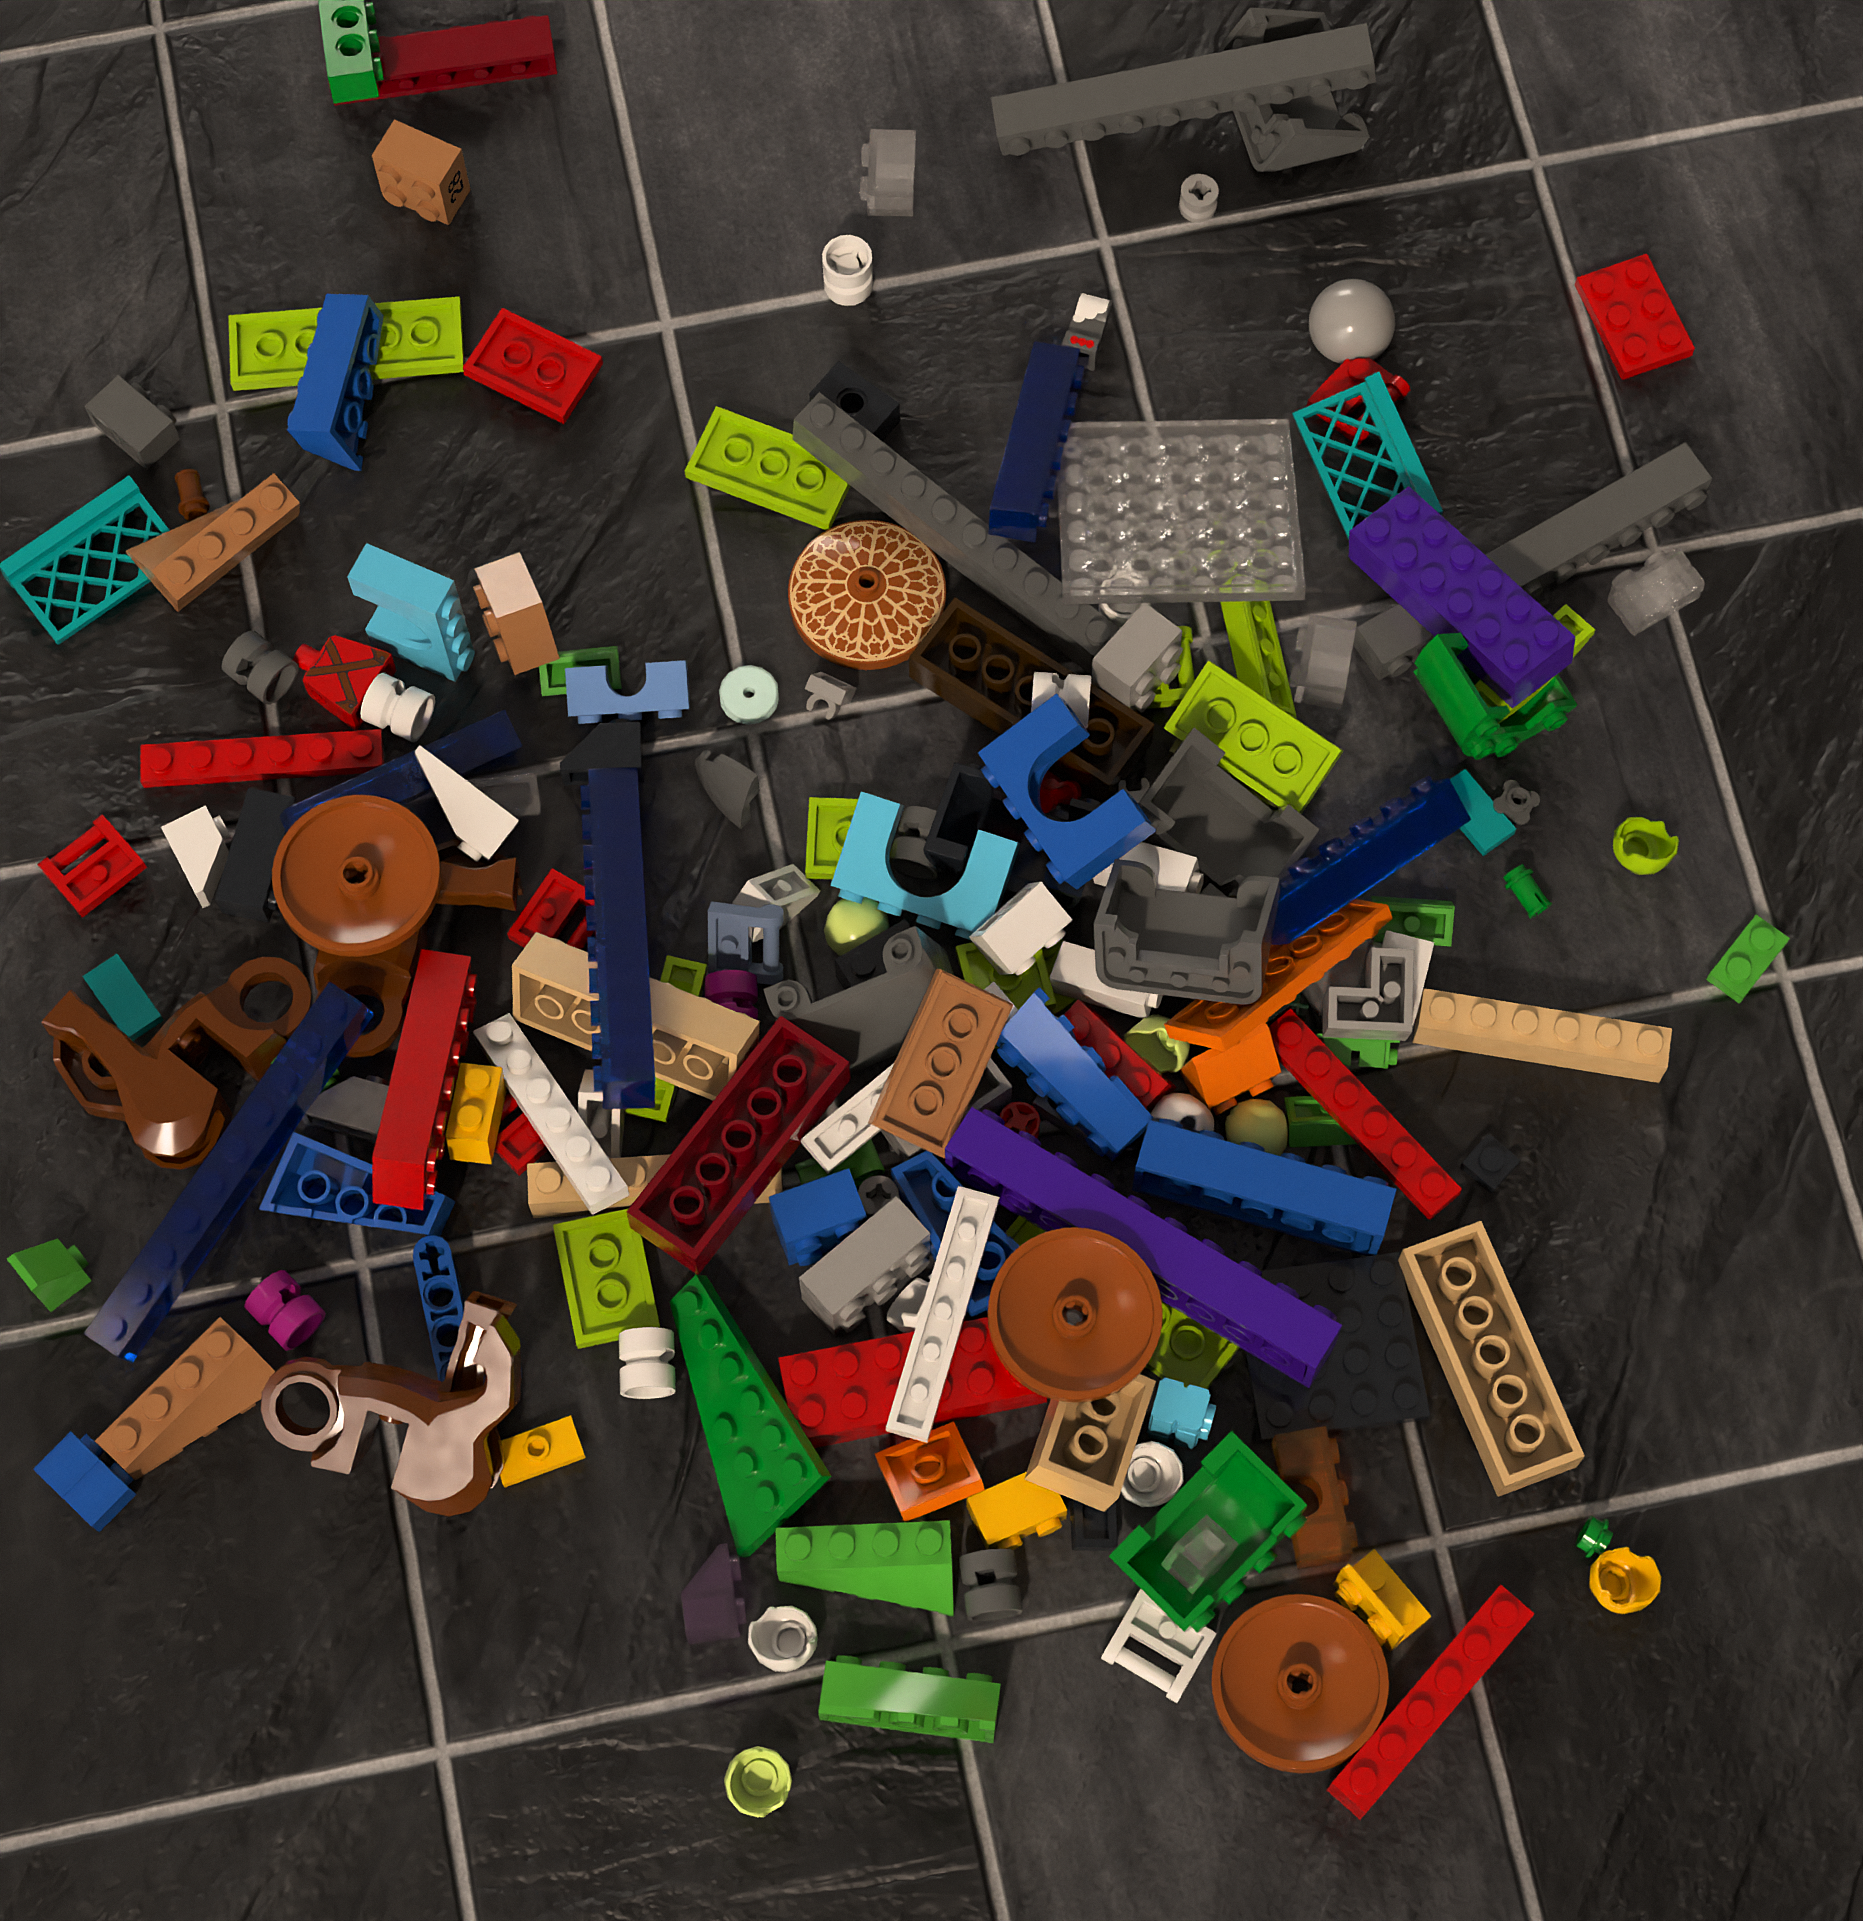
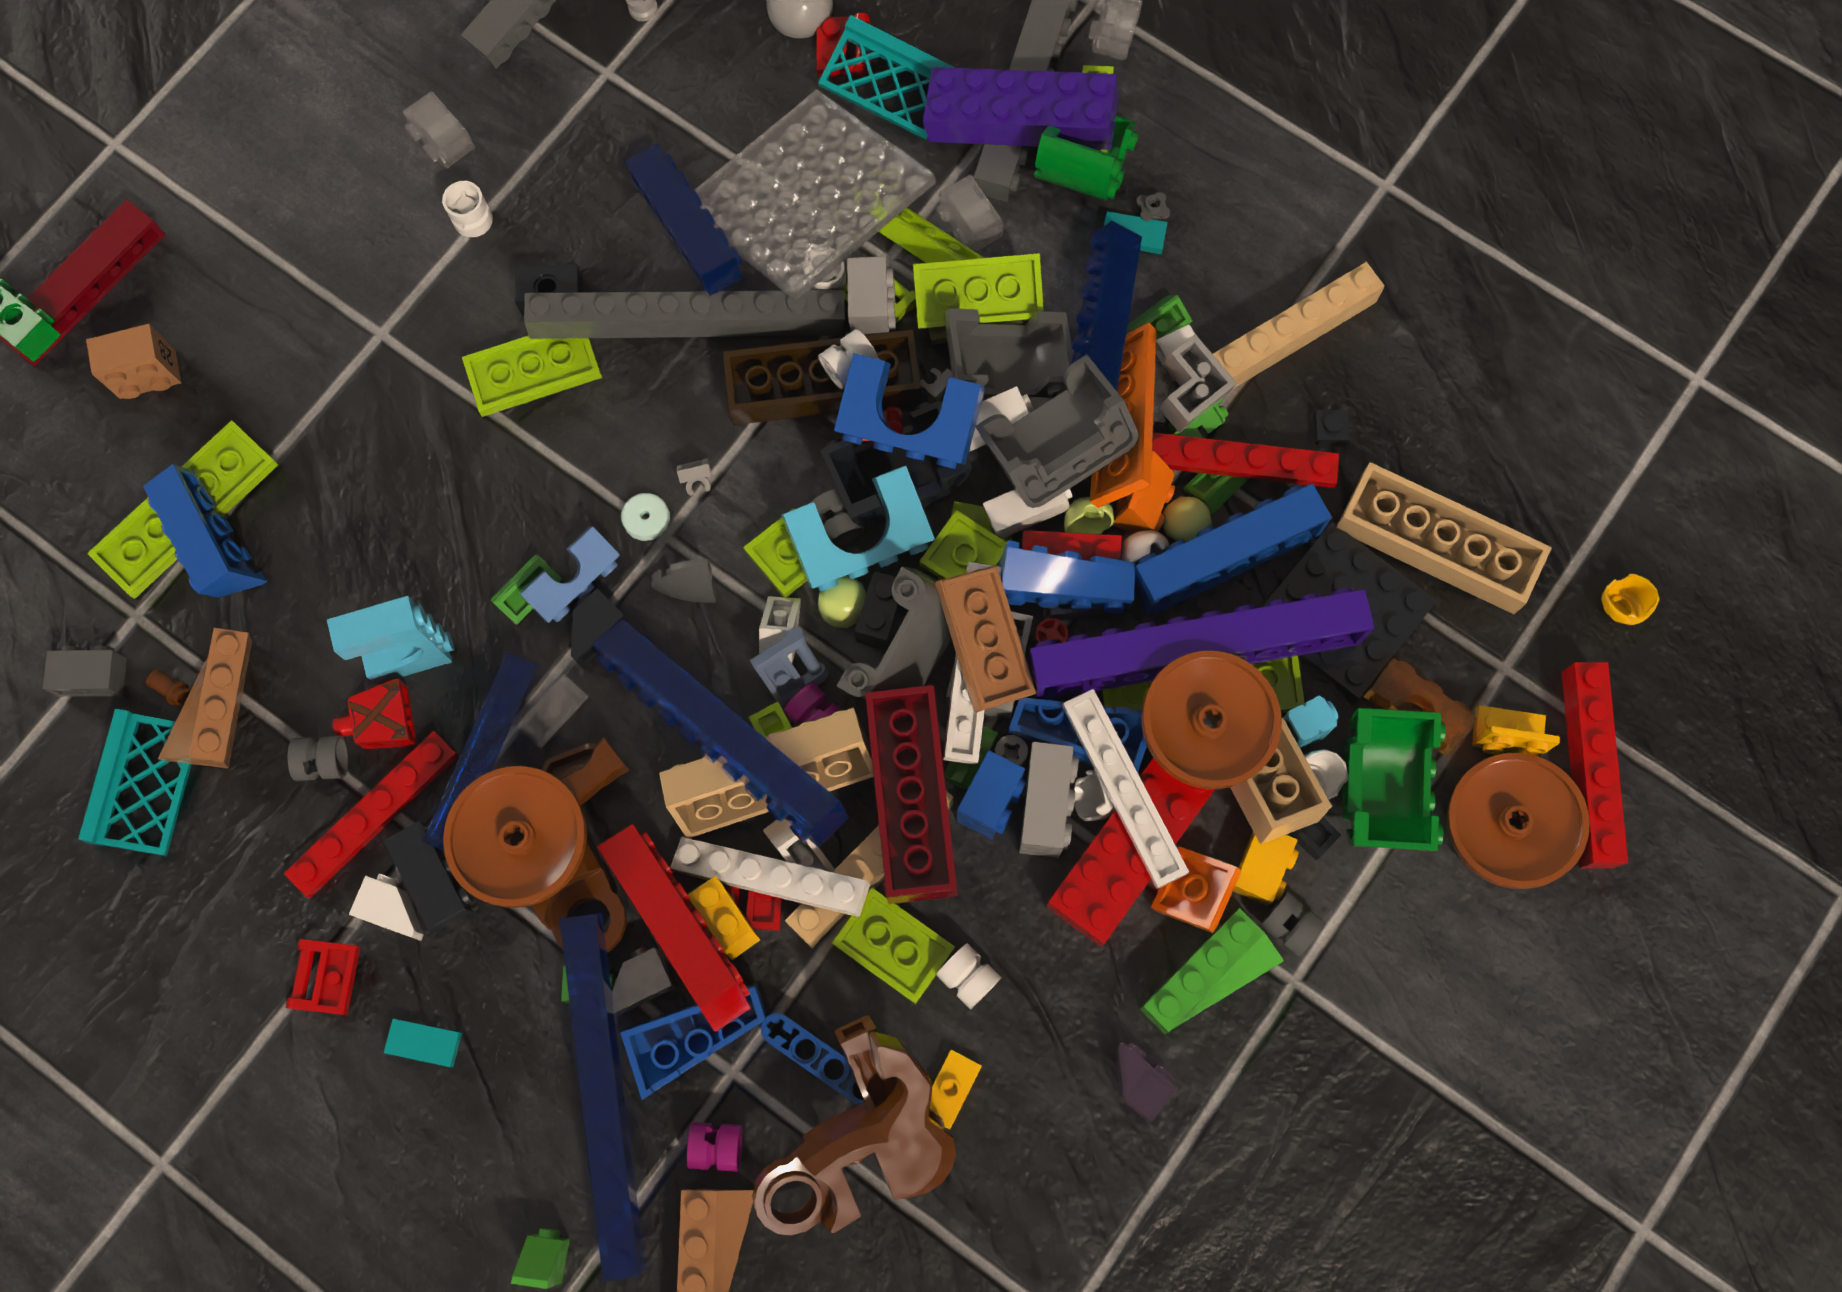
camera: 40 degrees left, 5 degrees up
reddish brown animal [41,957,314,1170] -> none
white wheel [360,673,435,742] -> none
white slope [415,745,519,862] -> none
red plate [463,308,603,424] -> none
medium nougat brick [473,552,560,675] -> none
red plate [507,868,614,950] -> none
green wing [669,1274,832,1557] -> none
yellowish green hair [724,1746,792,1817] -> none
white hair [748,1605,818,1672] -> none
dark orange dish [788,520,946,670] -> none
bright green wedge [818,1655,1001,1743] -> none
white brick [969,882,1072,975] -> none
dark grey leg [1061,293,1112,371] -> none
white plate [1101,1589,1217,1703] -> none
clear brick [1161,1515,1239,1595] -> none
green pin [1503,864,1552,919] -> none
green plate [1575,1516,1613,1558] -> none
lime hair [1613,817,1679,875] -> none
bright green plate [1706,914,1790,1004] -> none

